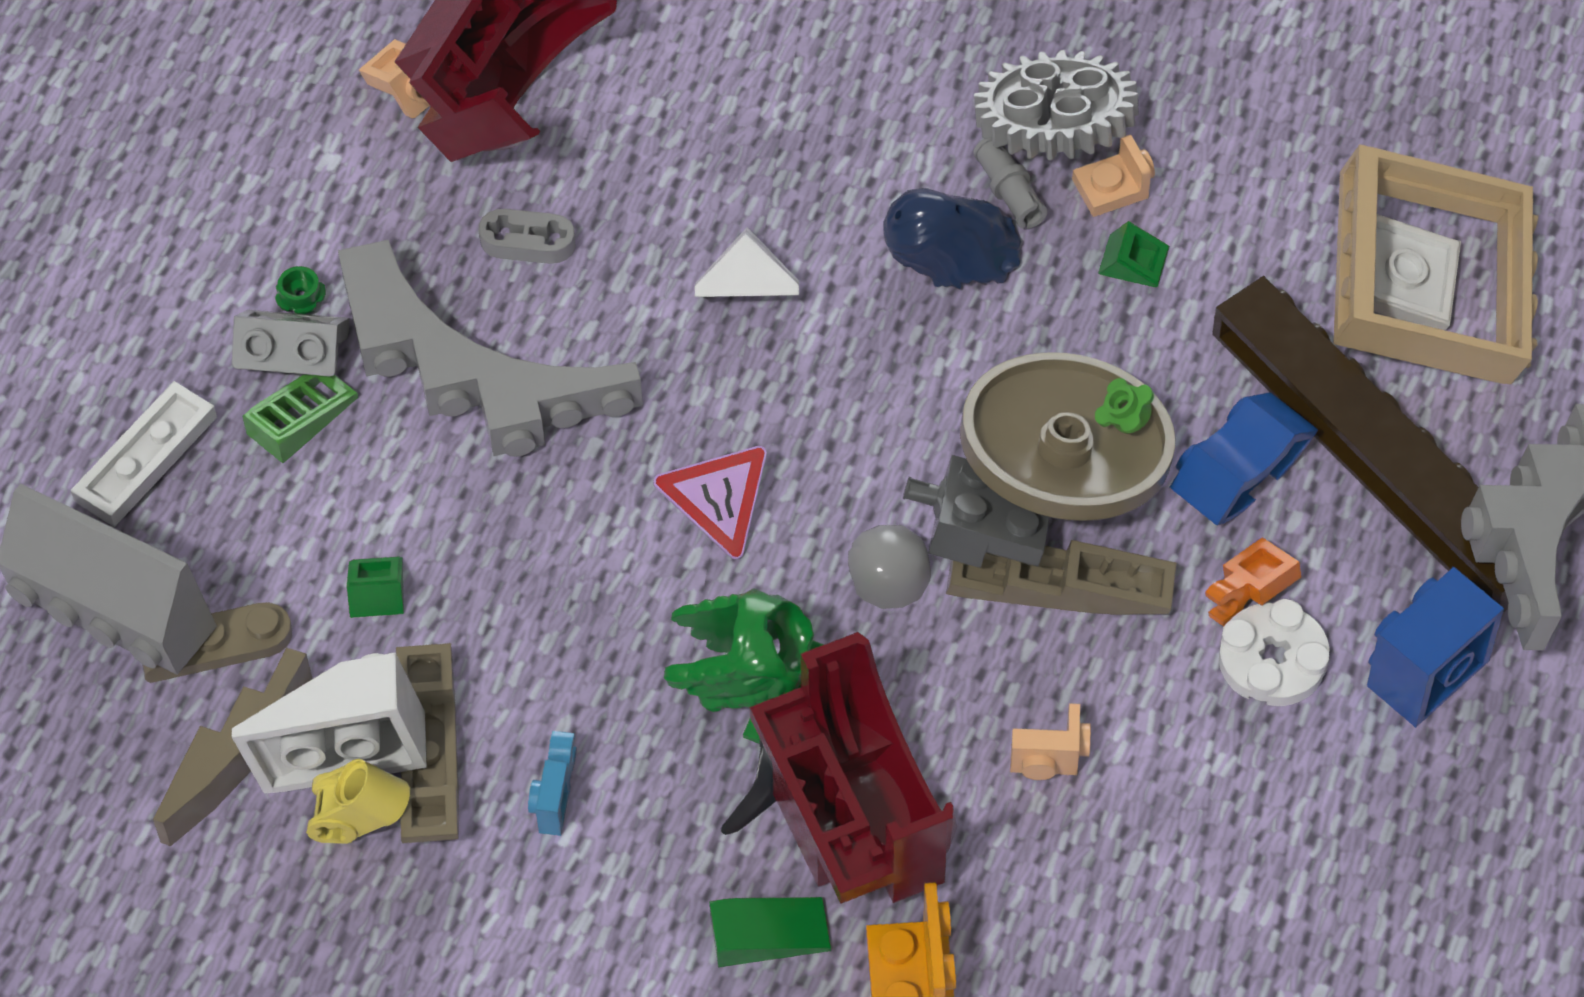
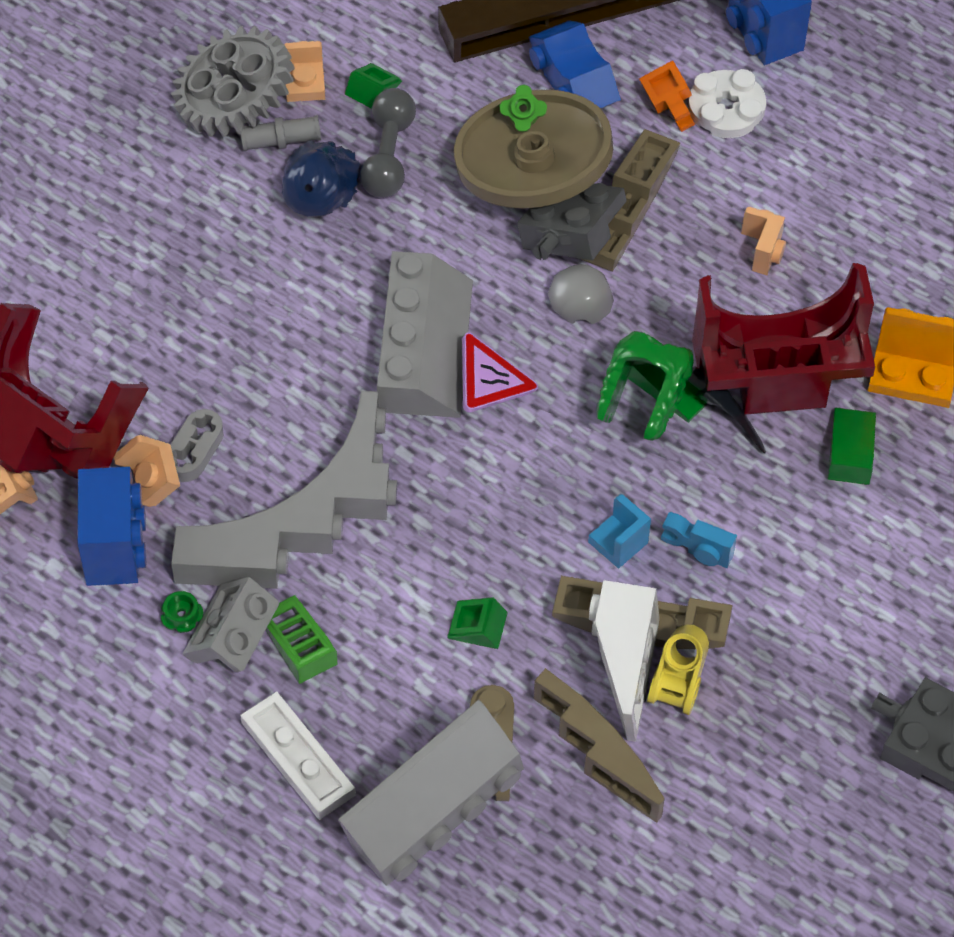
camera: 75 degrees left, 0 degrees up
white slope [695,227,799,297] -> none
none -> blue brick [78,467,147,586]
none -> light nougat bracket [114,435,180,507]
none -> dark grey piece [360,88,416,198]
none -> light grey slope [377,251,473,418]
none -> dark azure panel [588,494,651,569]

